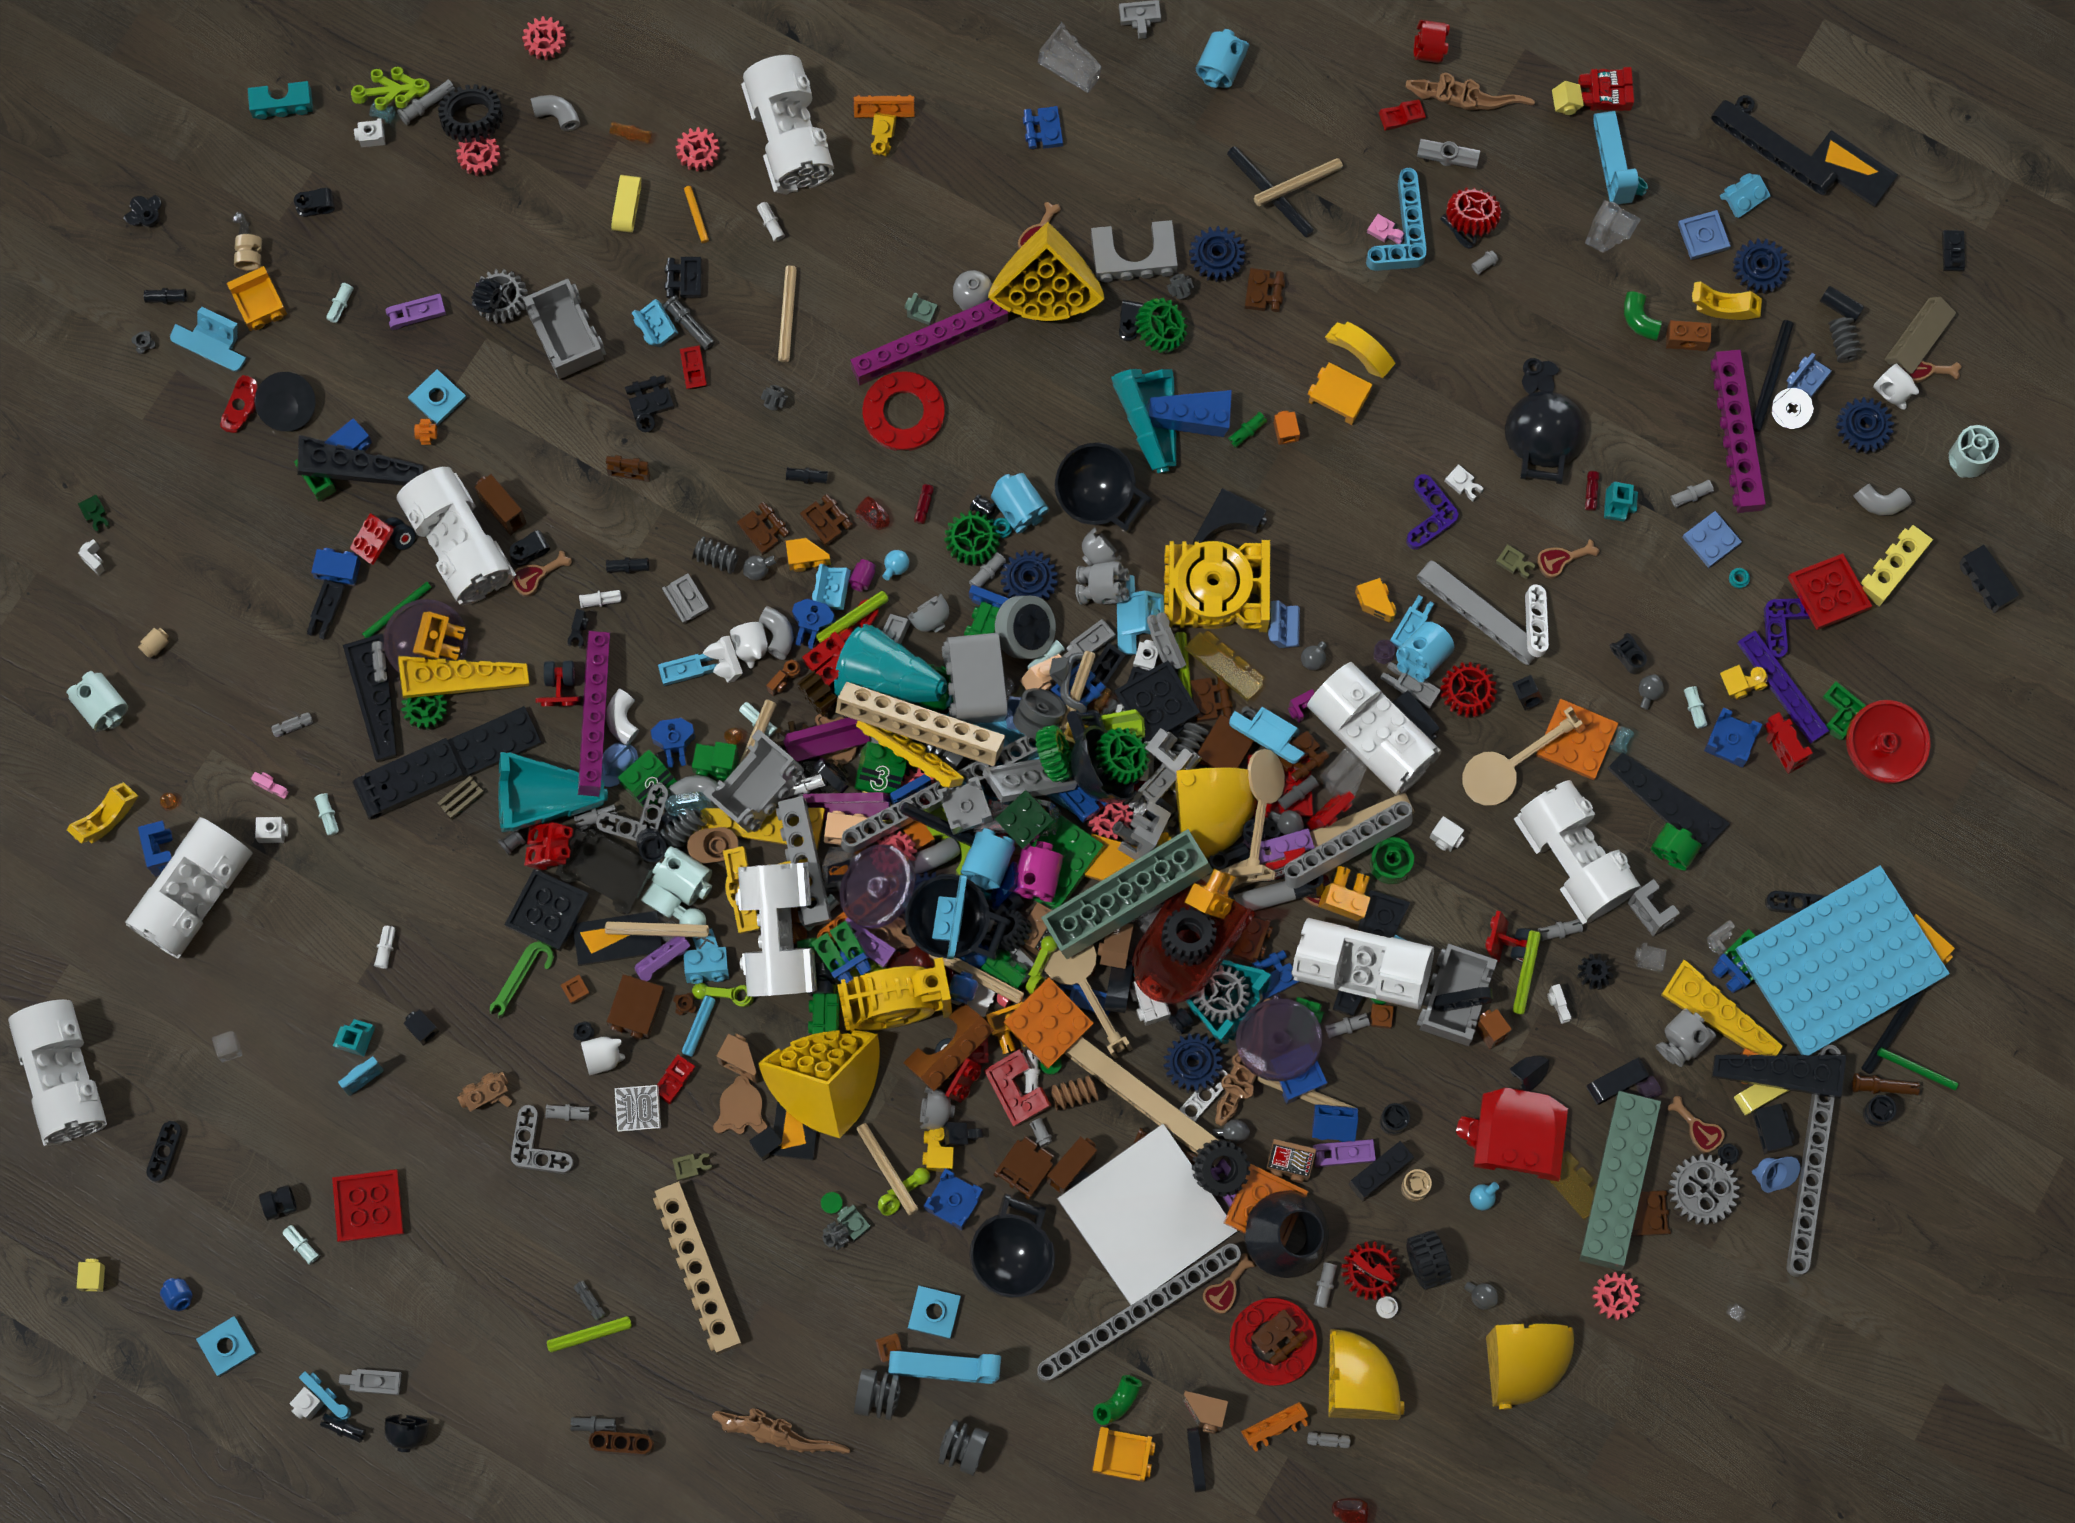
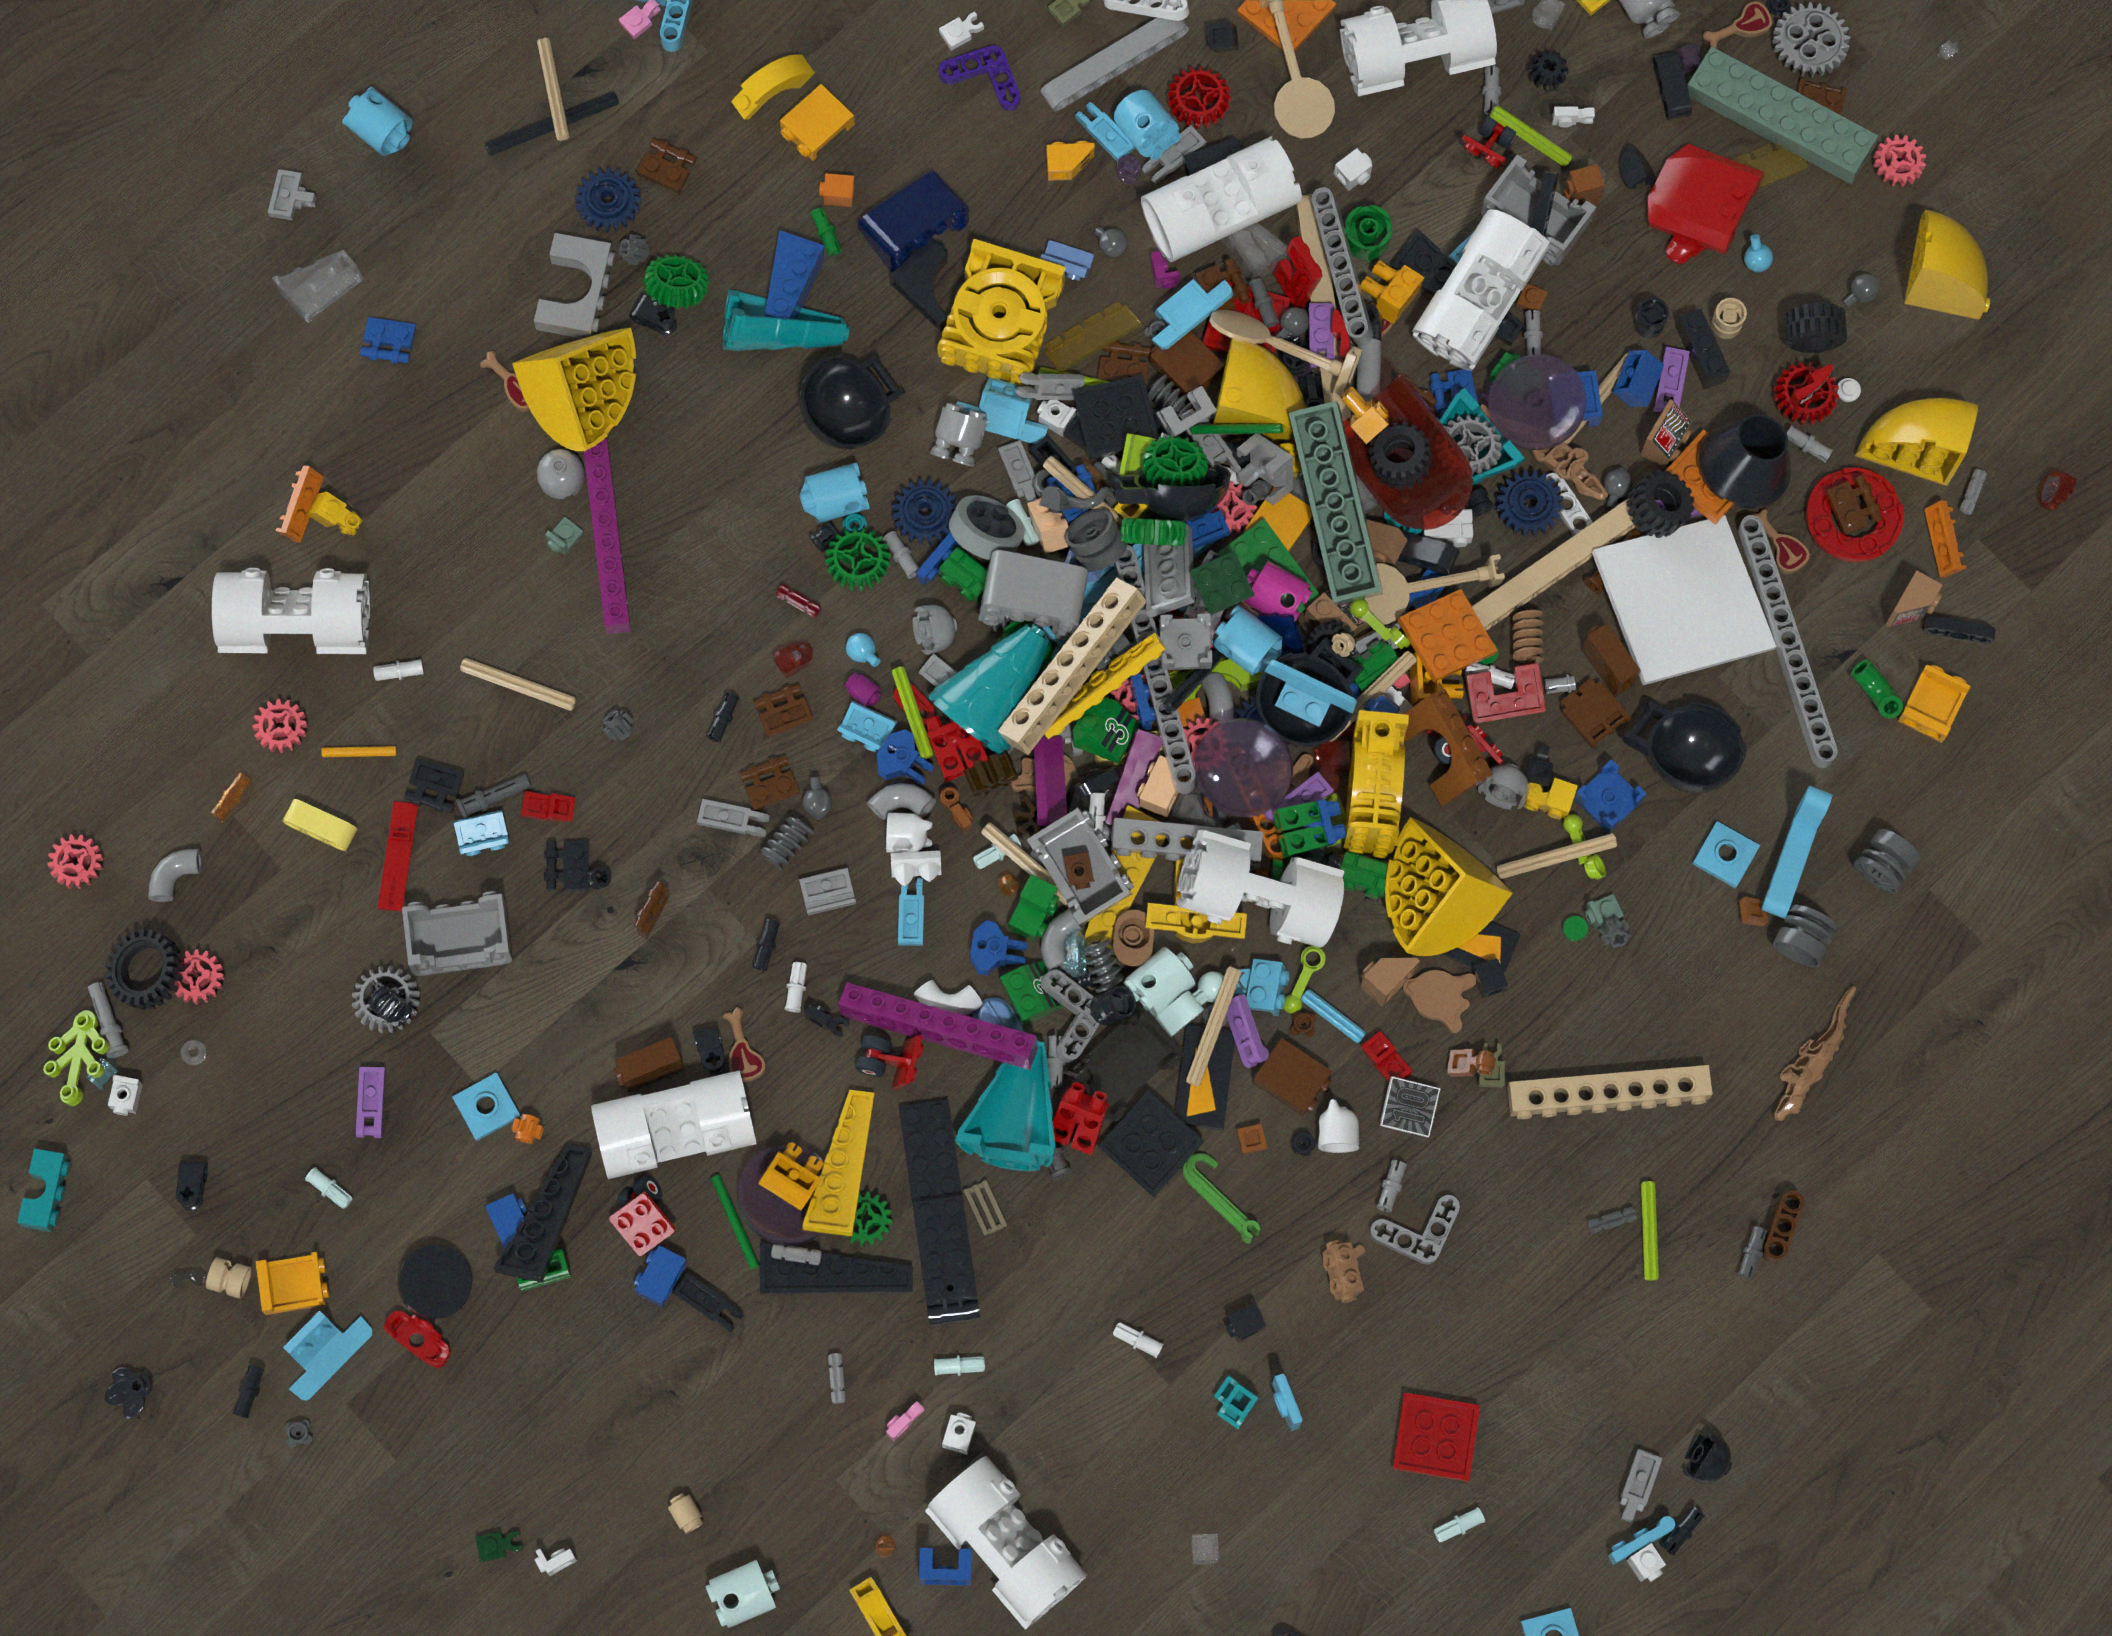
camera: 75 degrees left, 0 degrees up
black wheel [259,1184,297,1221] -> none
light orange slope [786,538,831,572] -> none
red plate [862,371,945,451] -> none
light grey cylinder [1082,527,1122,566] -> none
none -> clear plate [181,1040,207,1065]
none -> red piece [378,801,418,912]
none -> light grey hinge [697,799,770,837]
none -> clear blue windscreen [858,171,969,273]
none -> reddish brown brick [1064,852,1095,890]
none -> green bar [1191,423,1284,435]
none -> tan plate [1332,633,1355,657]
none -> dark orange plate [1447,1049,1496,1077]

